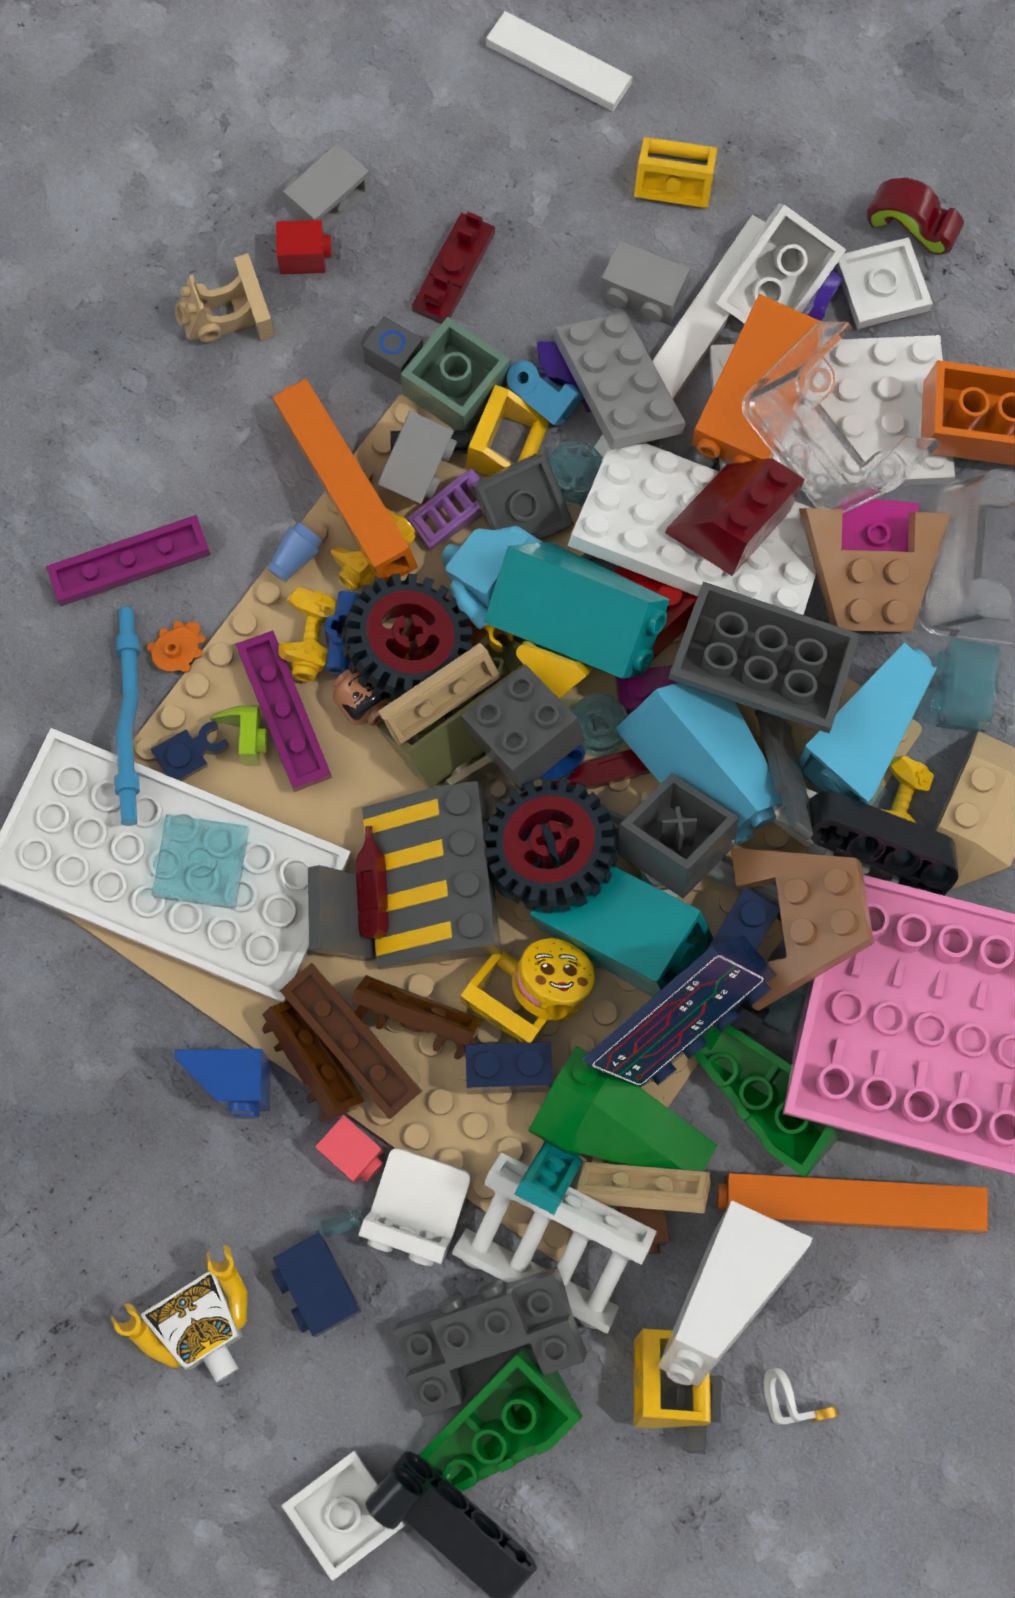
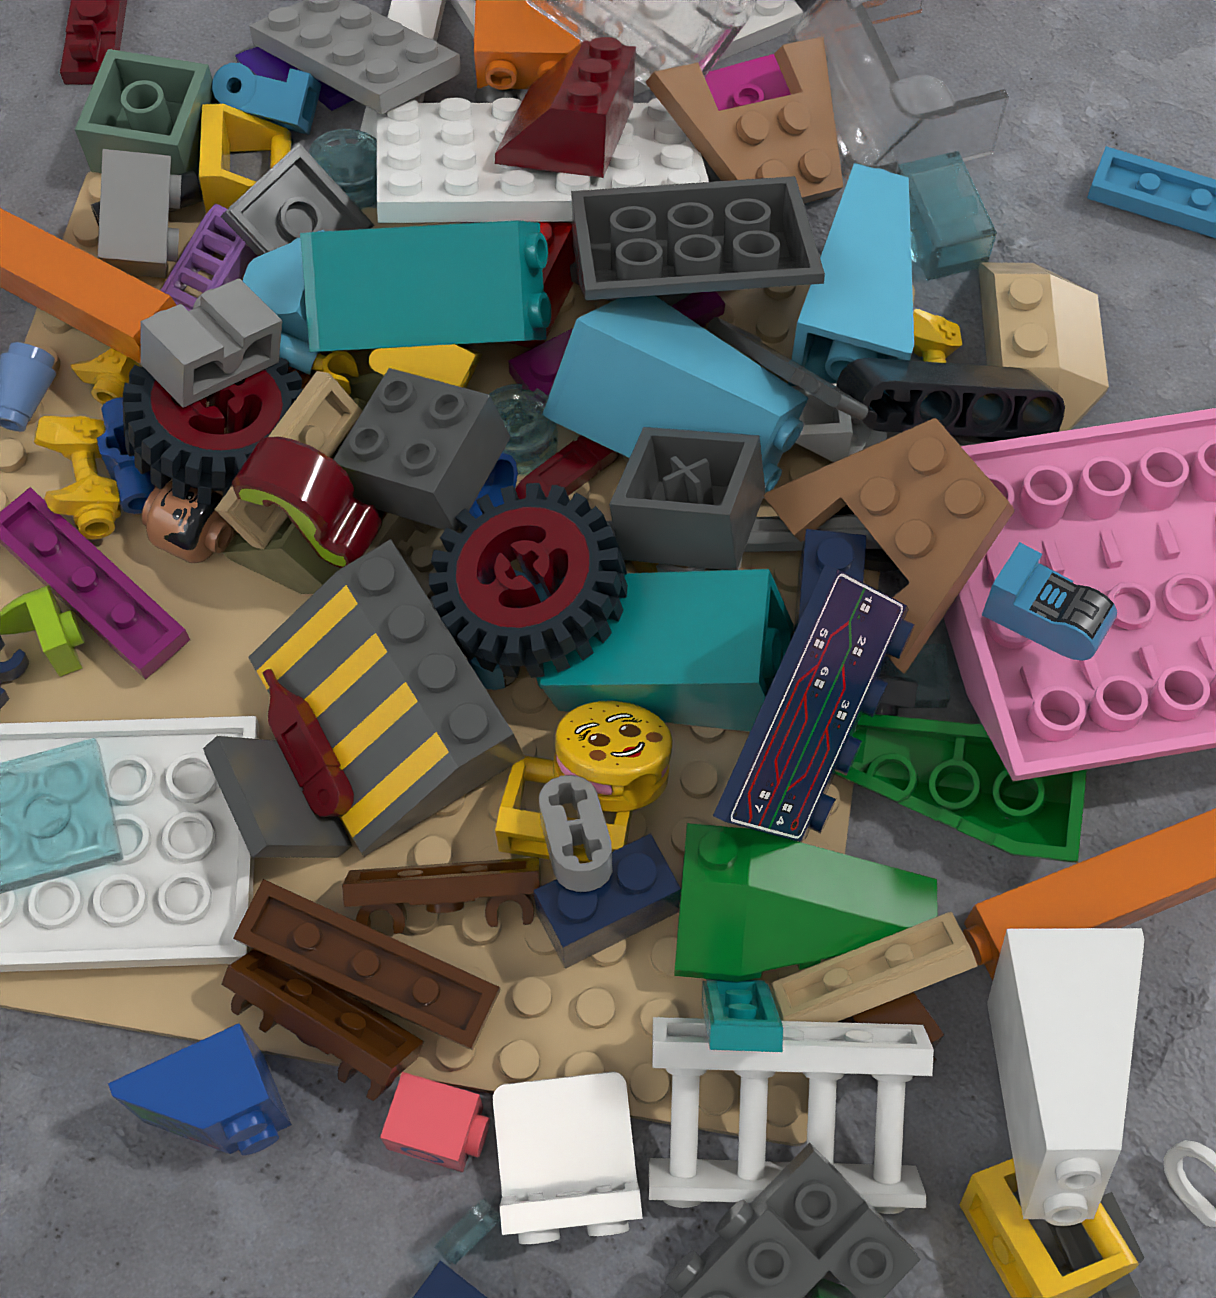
camera: 25 degrees left, 10 degrees down
dark grey brick [361,316,423,385] -> none
none -> light grey brick [141,278,282,408]
none -> dark red animal [232,436,382,568]
none -> light grey beam [539,775,613,892]
none -> dark azure leg [982,542,1117,661]

